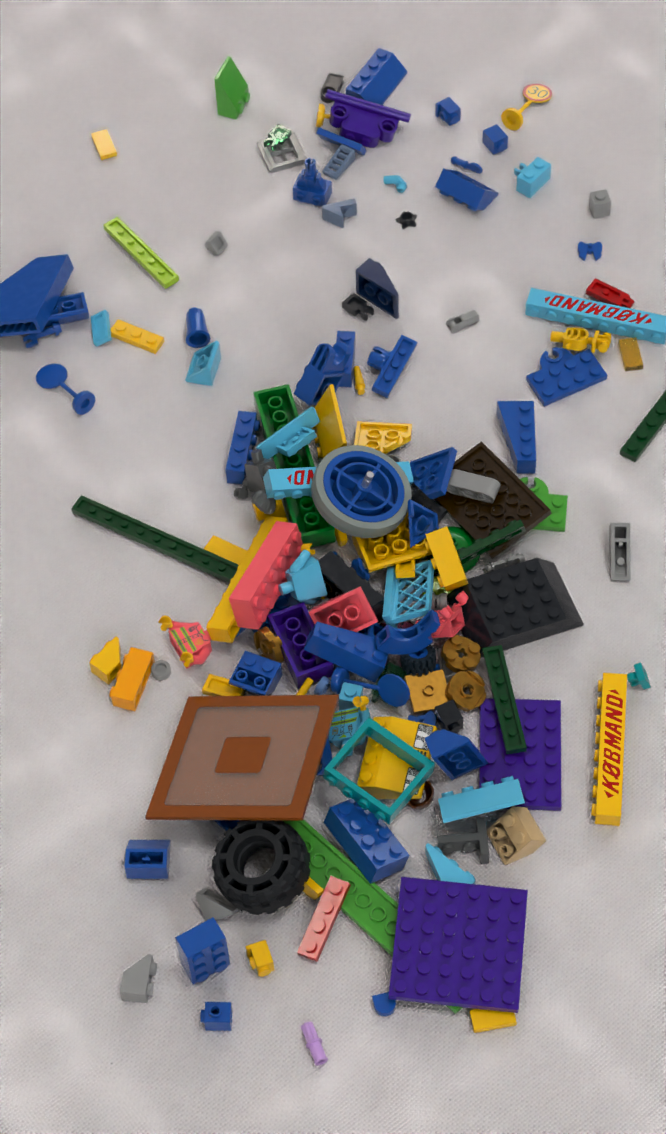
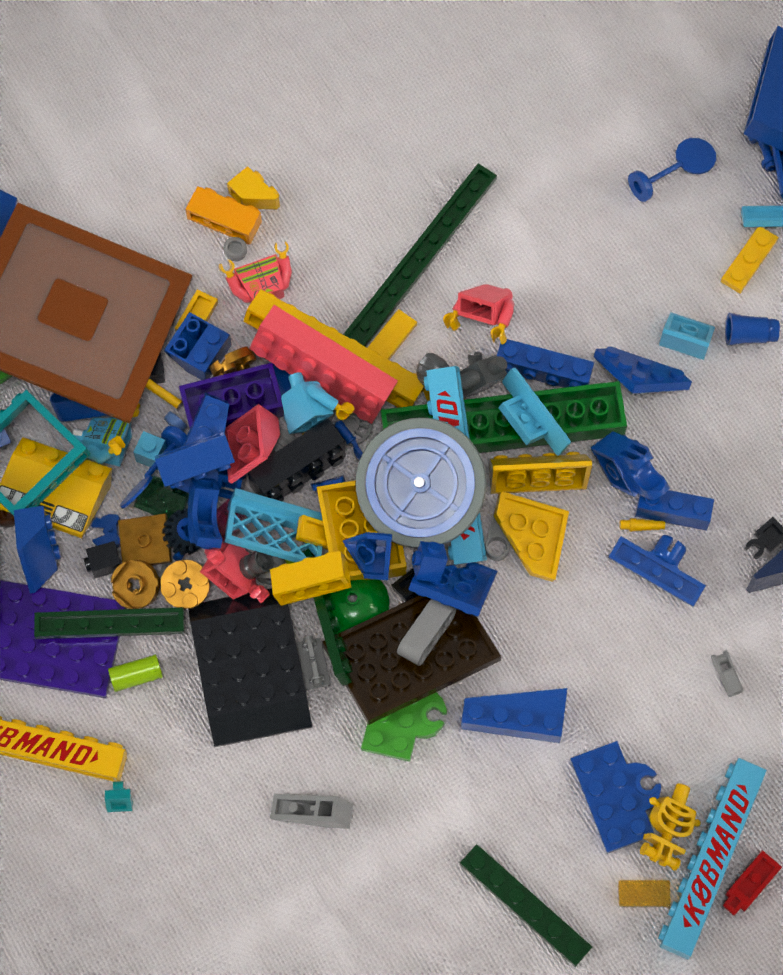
camera: 95 degrees right, 15 degrees up
none -> lime pin [108,654,163,692]
none -> blue brick [154,432,235,489]
none -> dark grey wheel [239,551,274,579]
none -> blue brick [412,541,448,583]
none -> coral torso [443,284,515,345]
none -> blue plate [594,347,692,394]

